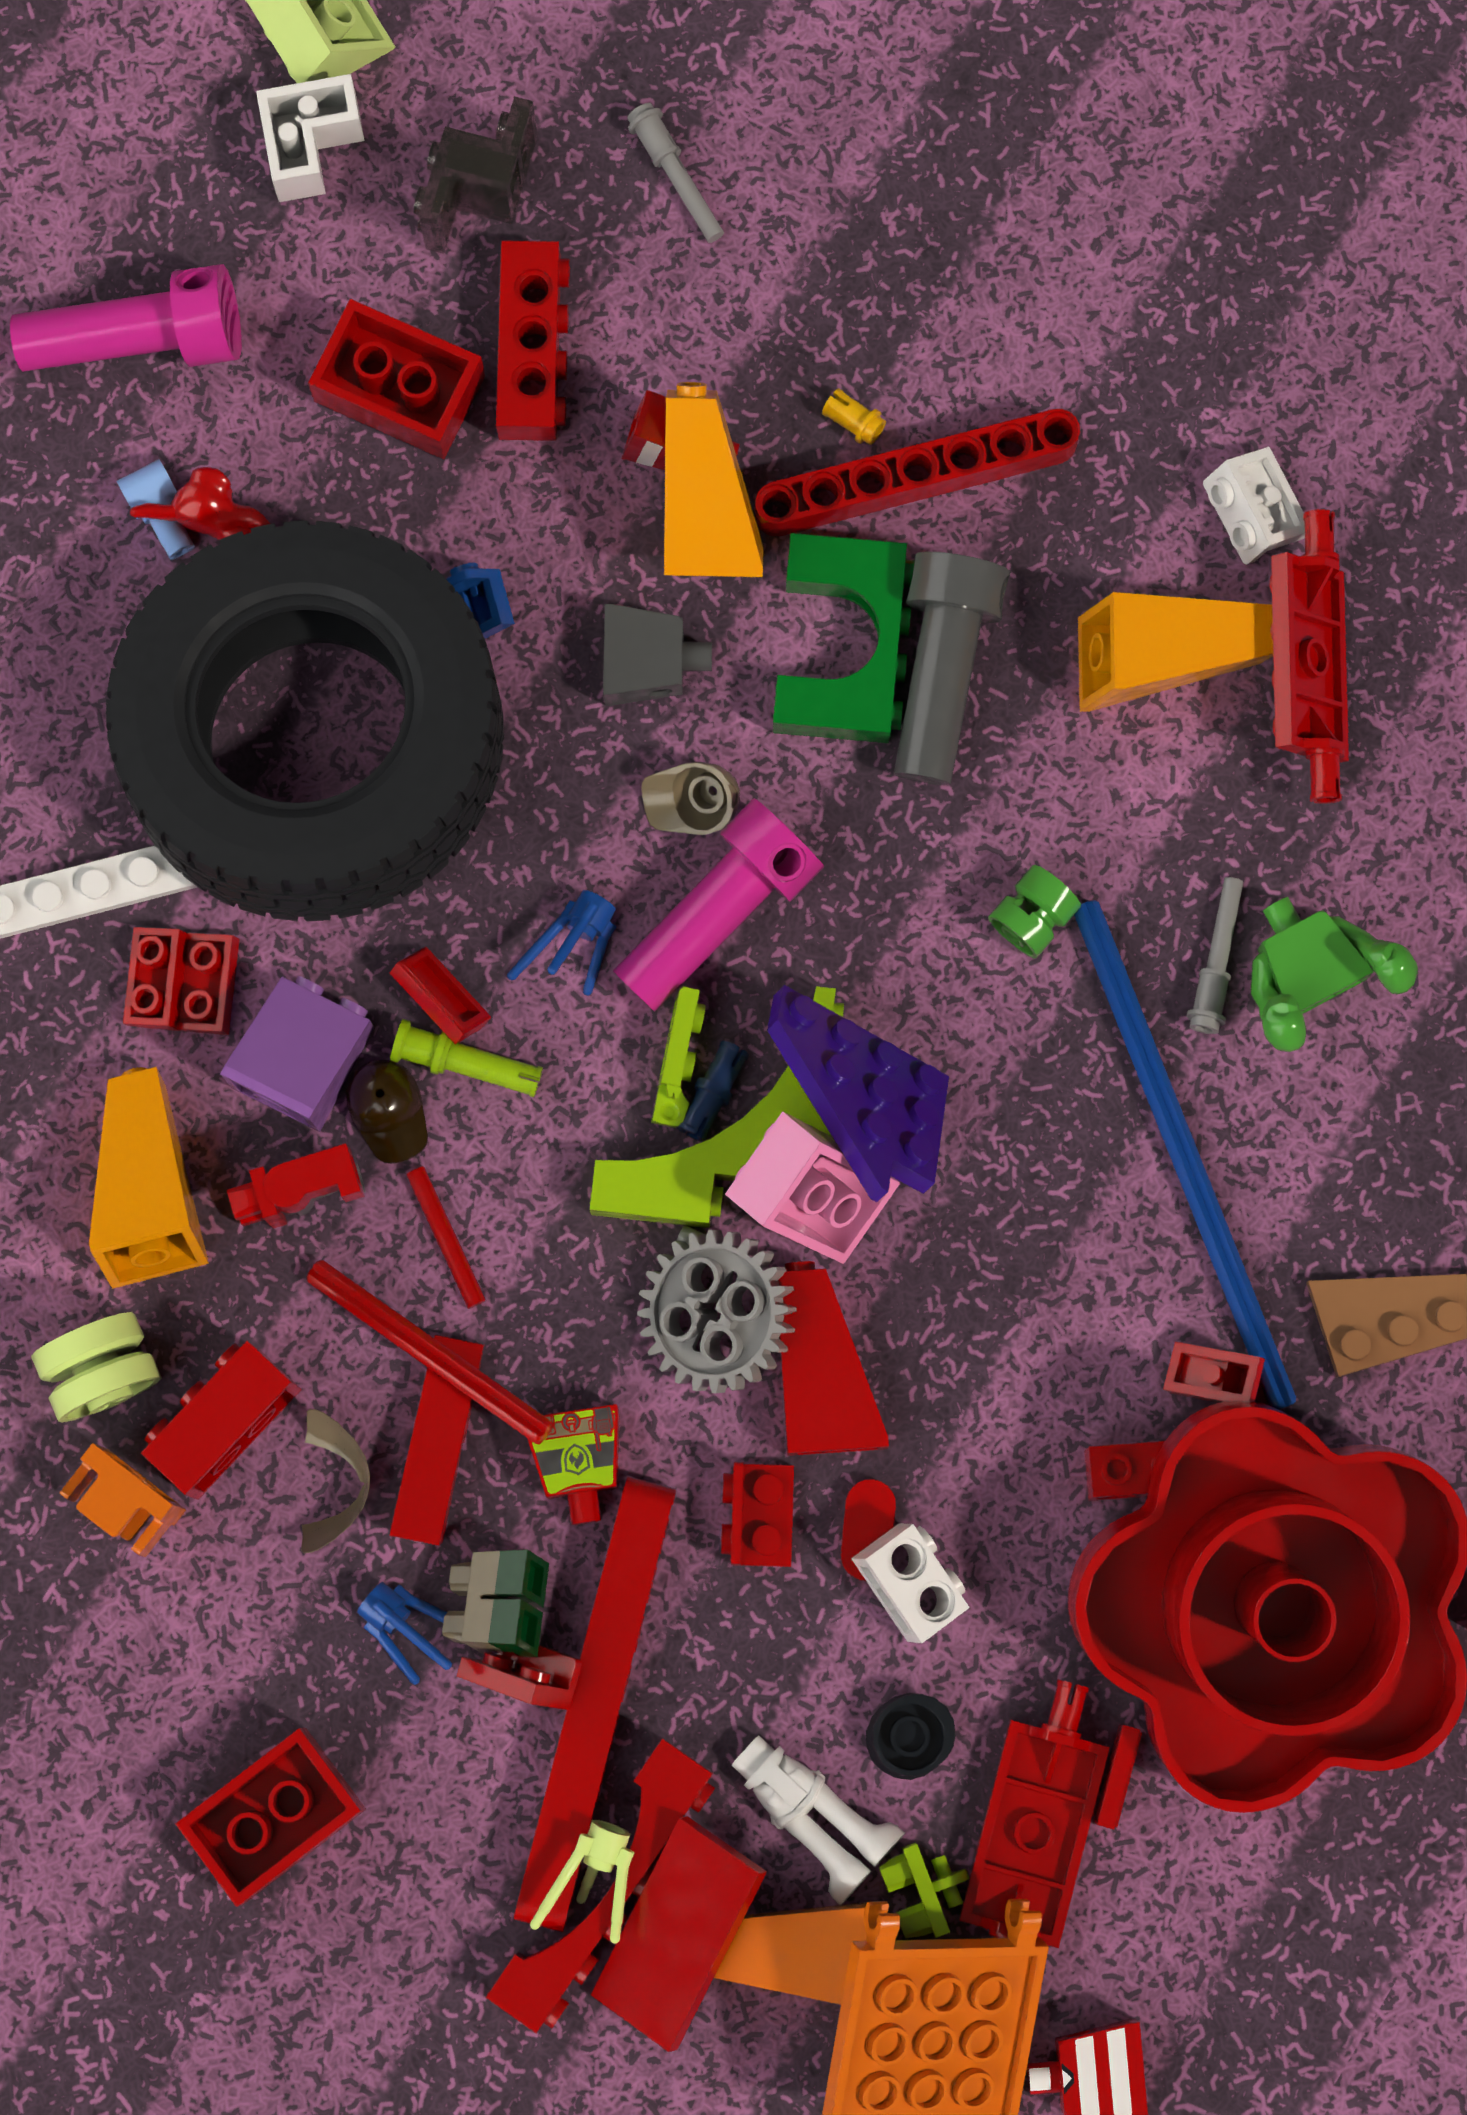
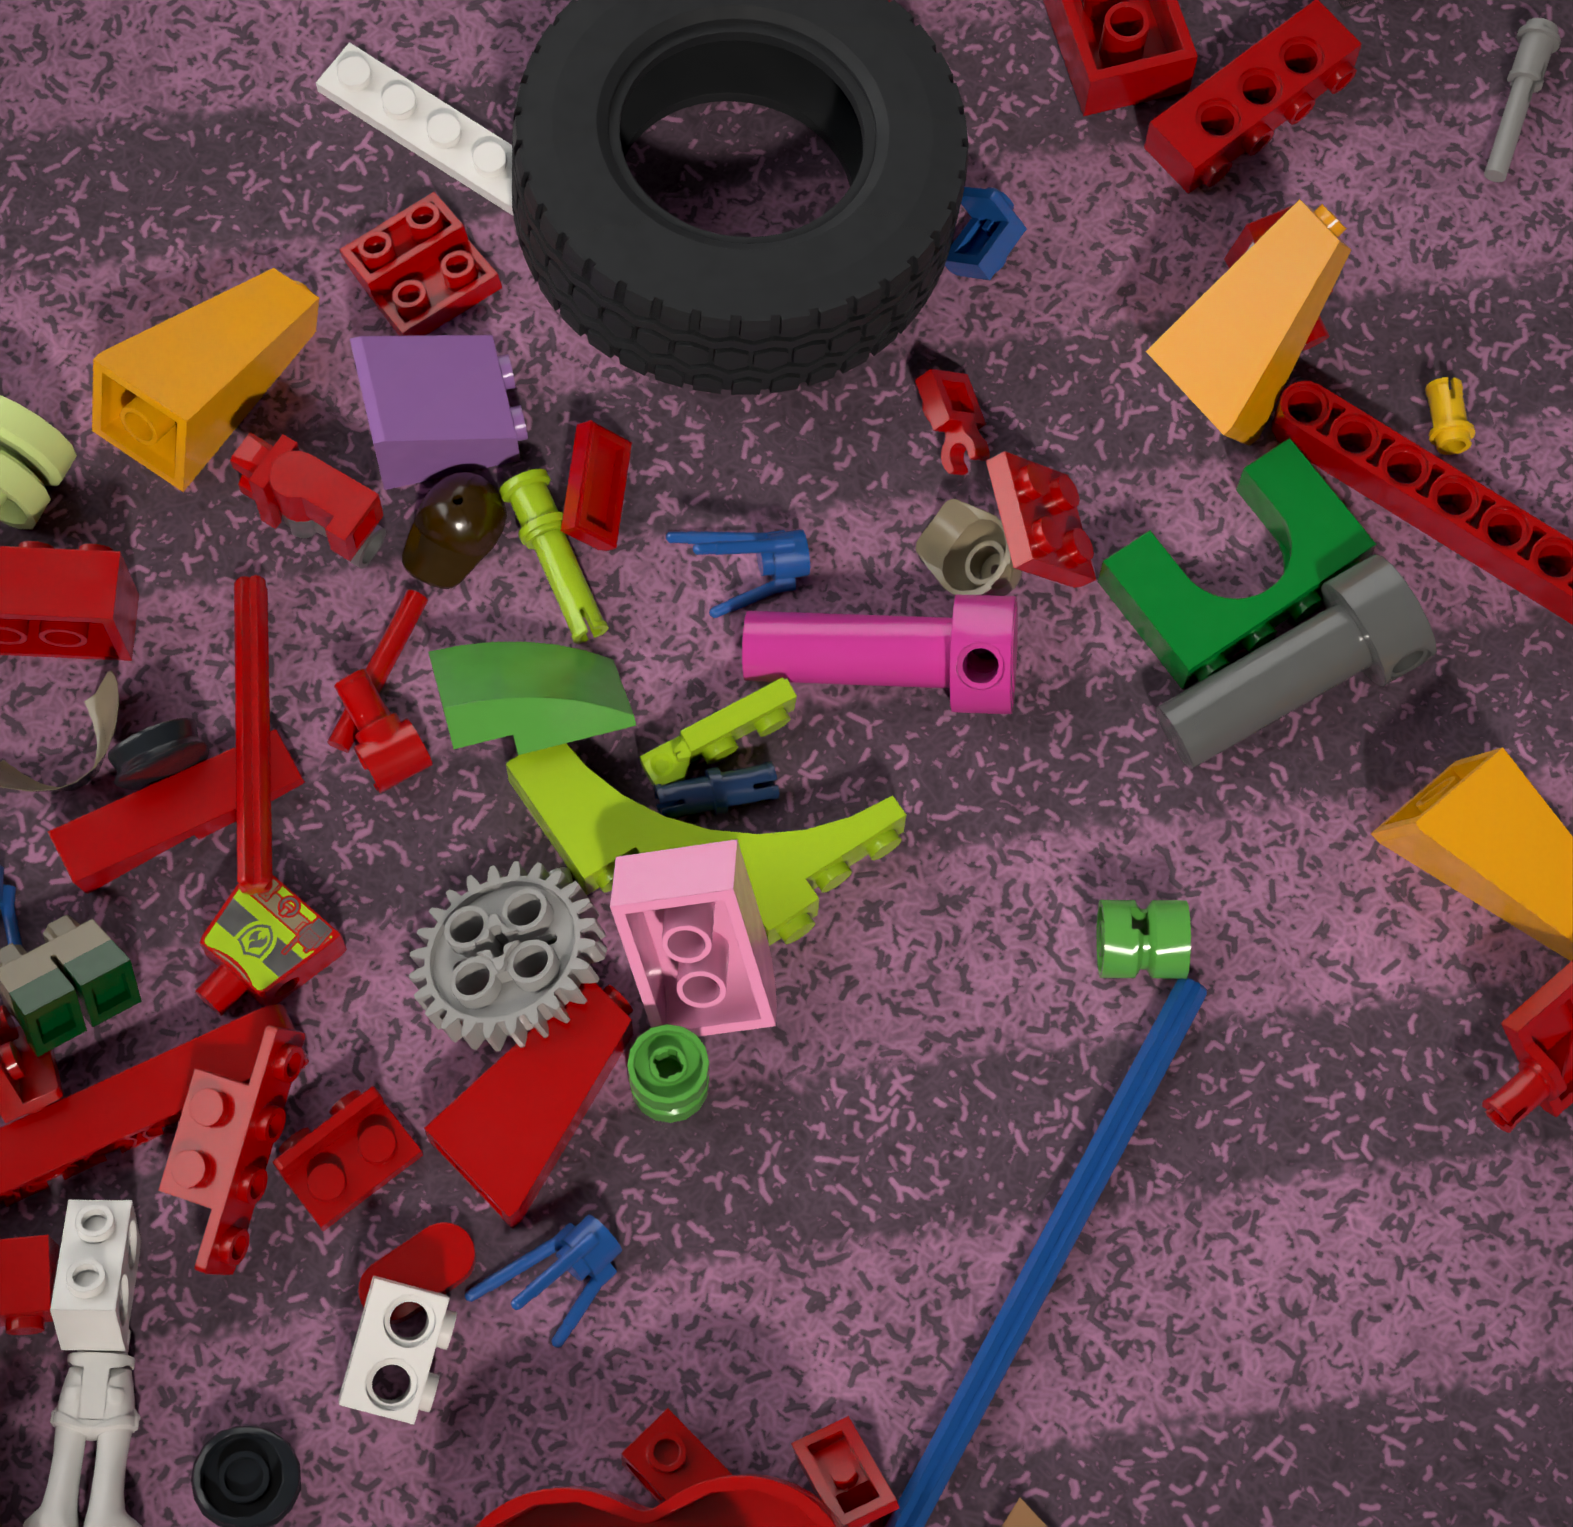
camera: 45 degrees right, 10 degrees down
dark grey torso [603,604,712,706] -> none
dark purple wing [767,985,949,1202] -> none
light grey pin [1186,877,1243,1034] -> none
bright green torso [1251,897,1418,1052] -> none
none -> white brick [50,1200,141,1351]
none -> black piece [108,718,209,791]
none -> red bracket [158,1025,305,1275]
none -> red pin [334,669,433,794]
none -> bright green slope [428,642,636,755]
none -> blue plant [465,1215,622,1348]
none -> bright green wheel [627,1024,710,1123]
none -> red plate [915,369,990,475]
none -> red plate [986,451,1096,588]

